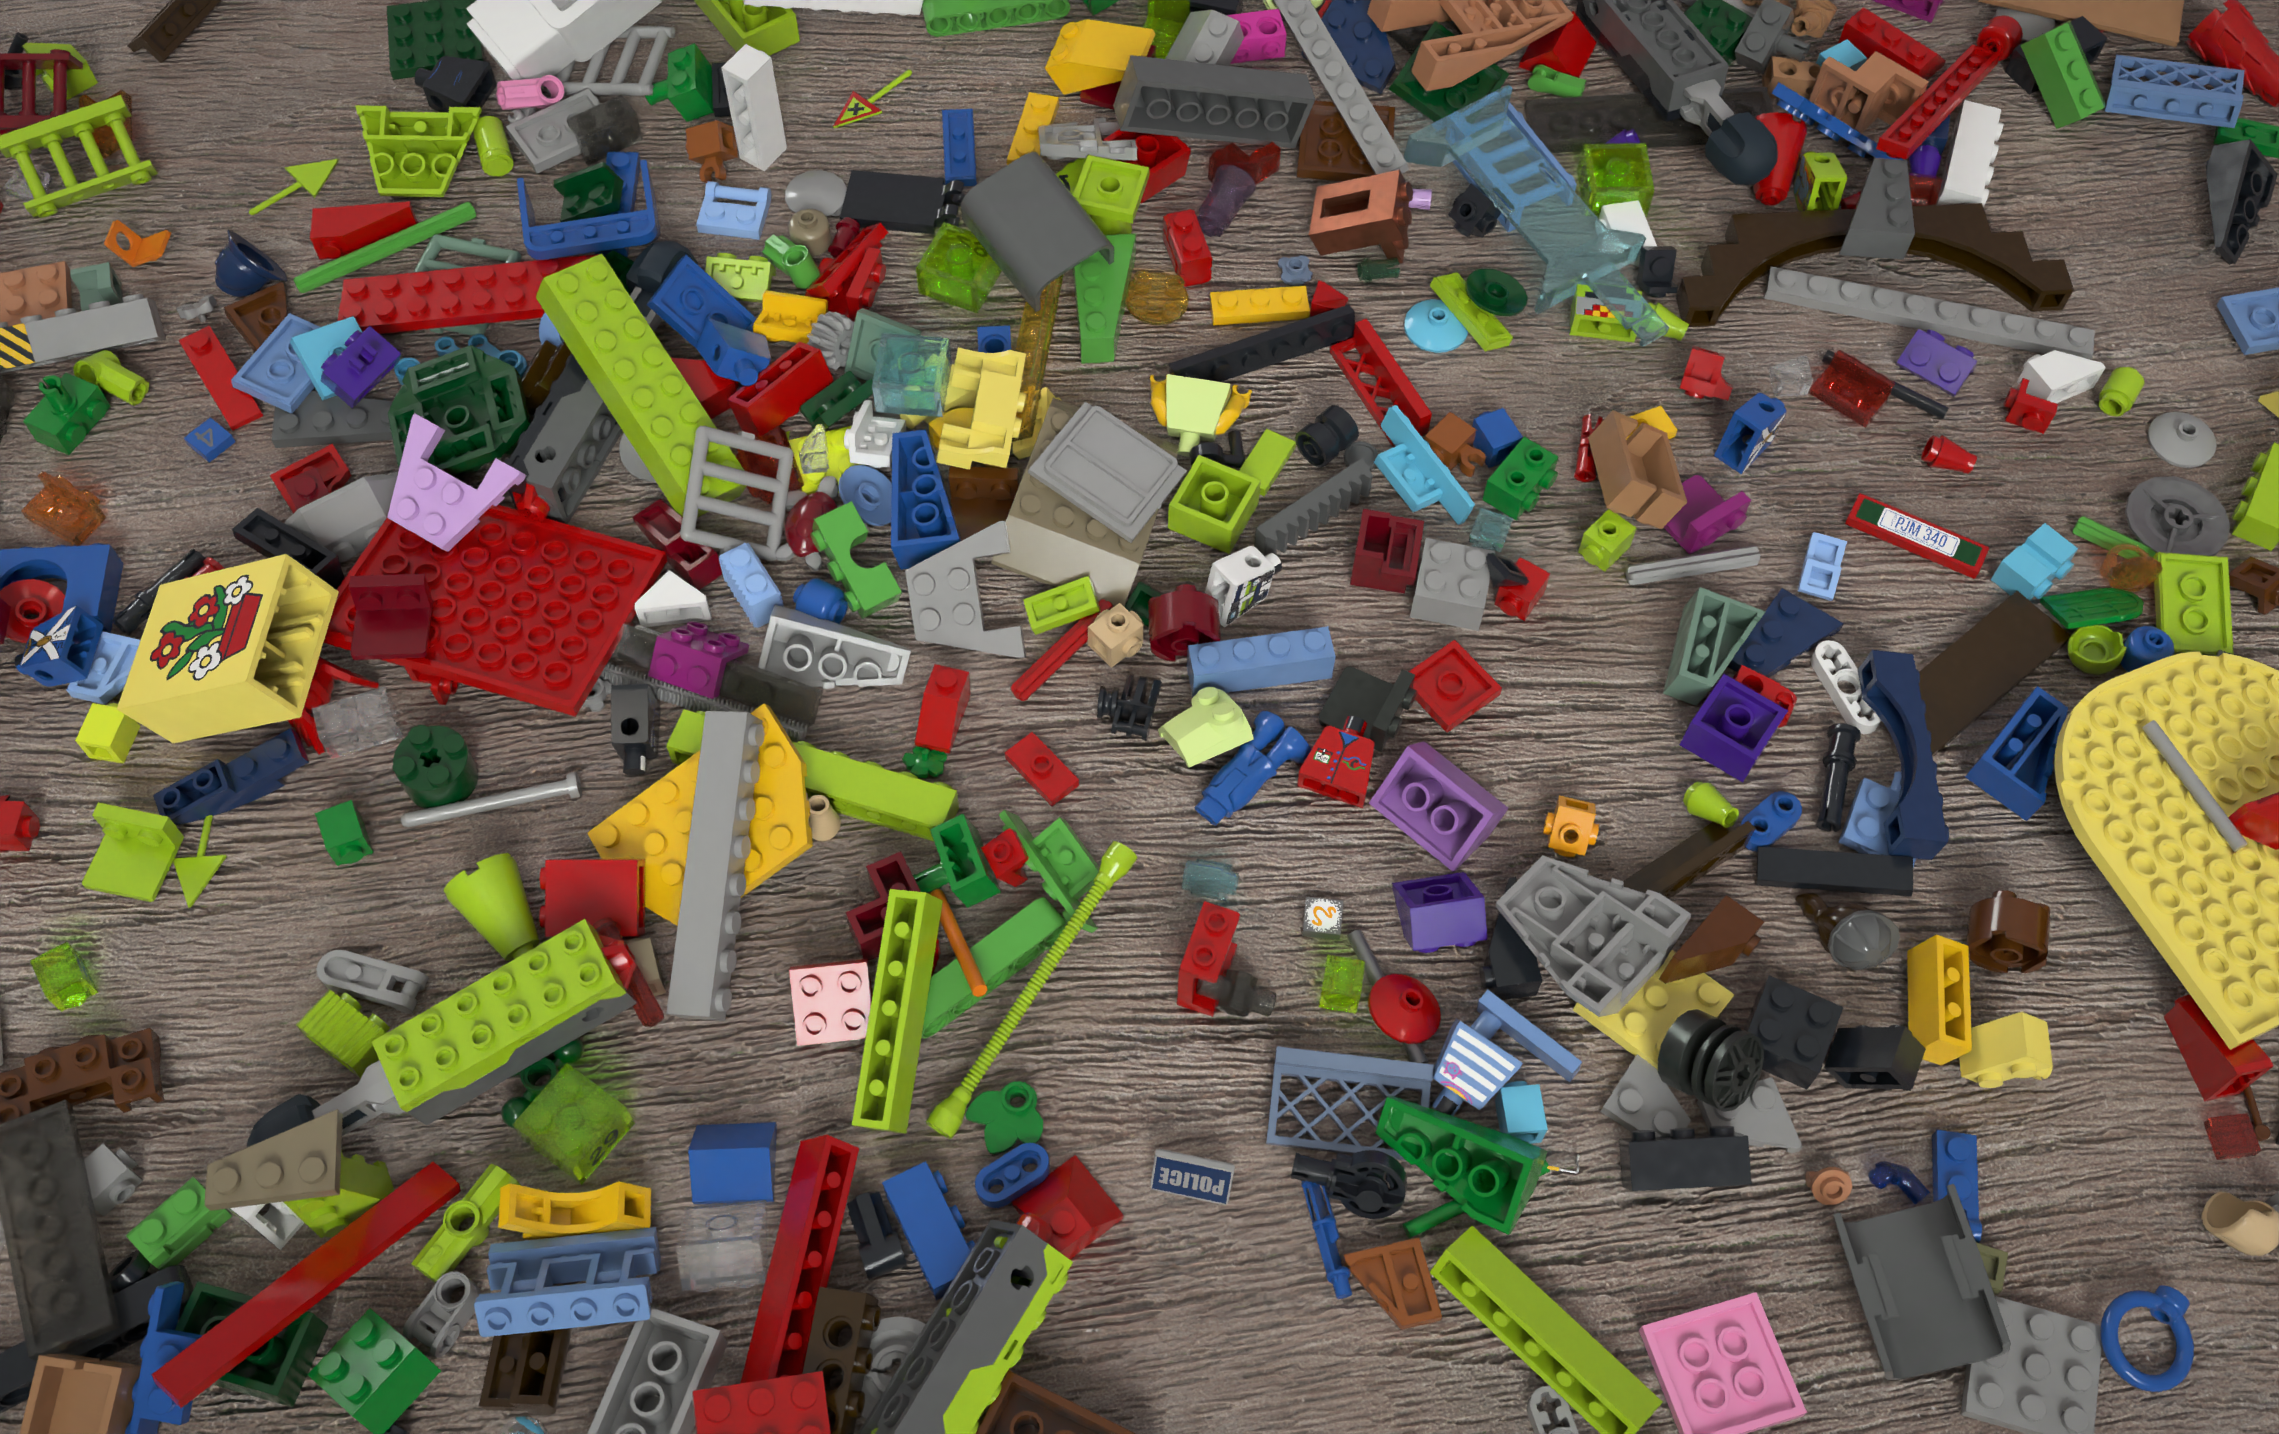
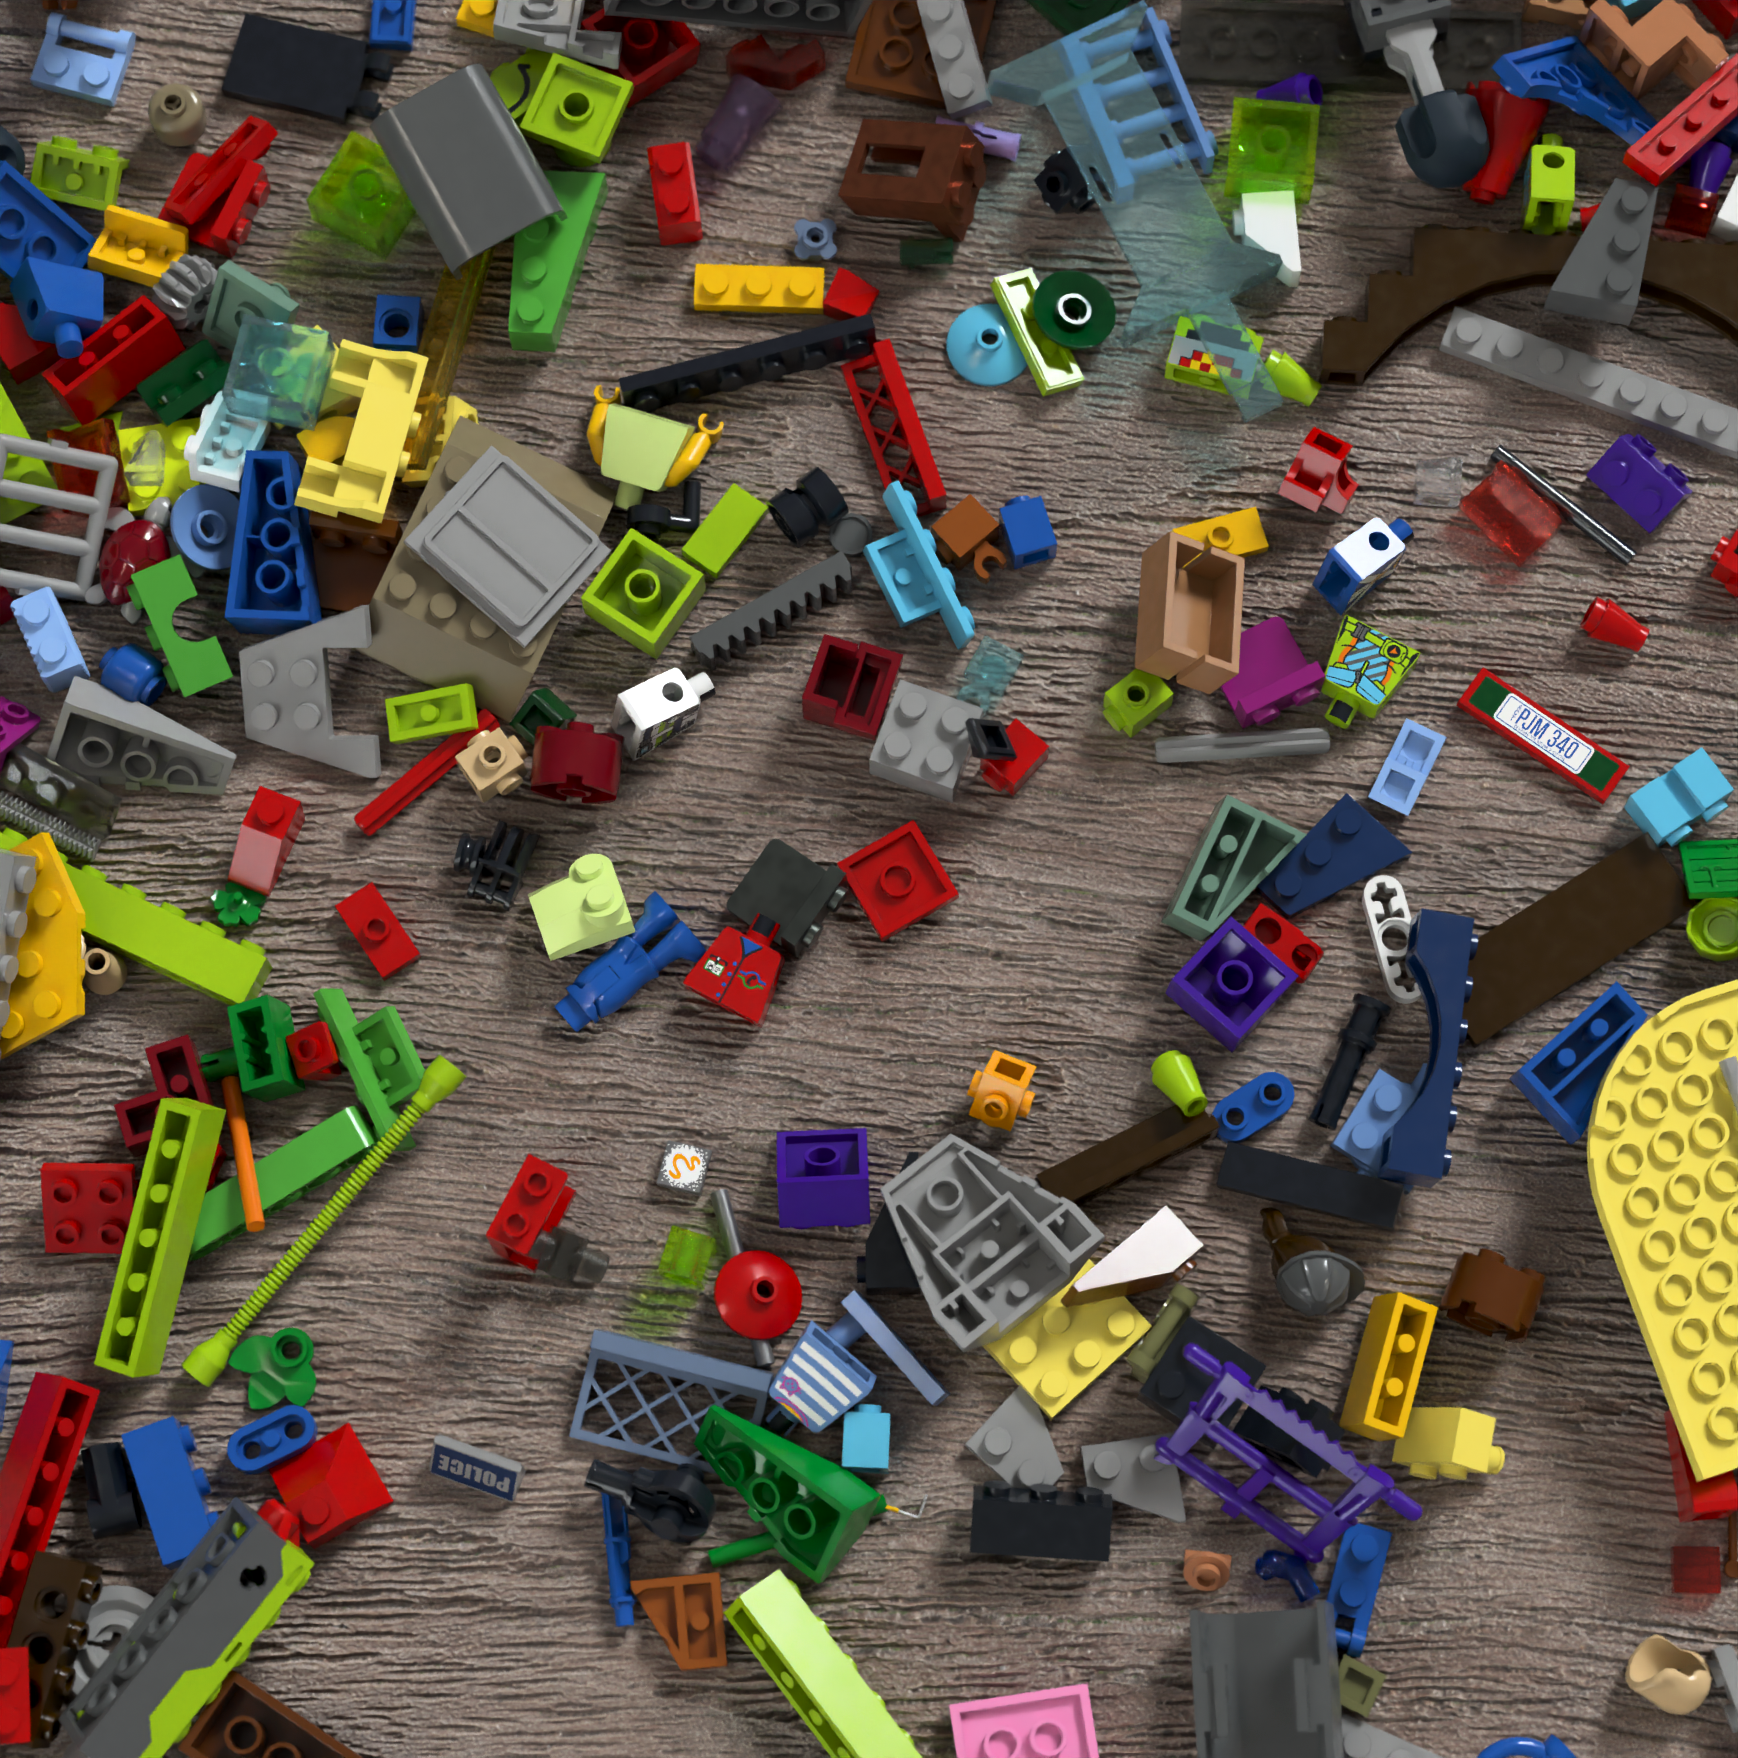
camera: 10 degrees right, 15 degrees up
bright green piece [762,234,820,289] -> none
light grey dish [785,170,847,217] -> none
dark red pin [828,217,861,258] -> none
clear yellow dish [1125,270,1189,325] -> none
clear light blue brick [1182,858,1239,901] -> none
medium blue brick [1187,626,1336,697] -> none
medium lavender slope [1369,741,1509,872] -> none
green brick [1482,437,1558,521] -> none
red pin [1574,414,1604,482] -> none
black bracket [1636,246,1678,298] -> none
pearl dark grey wheel [1658,1009,1764,1112] -> none
none -> olive plate [1126,1283,1199,1384]
none -> dark purple piece [1154,1343,1422,1567]
none -> torso [1321,614,1420,729]

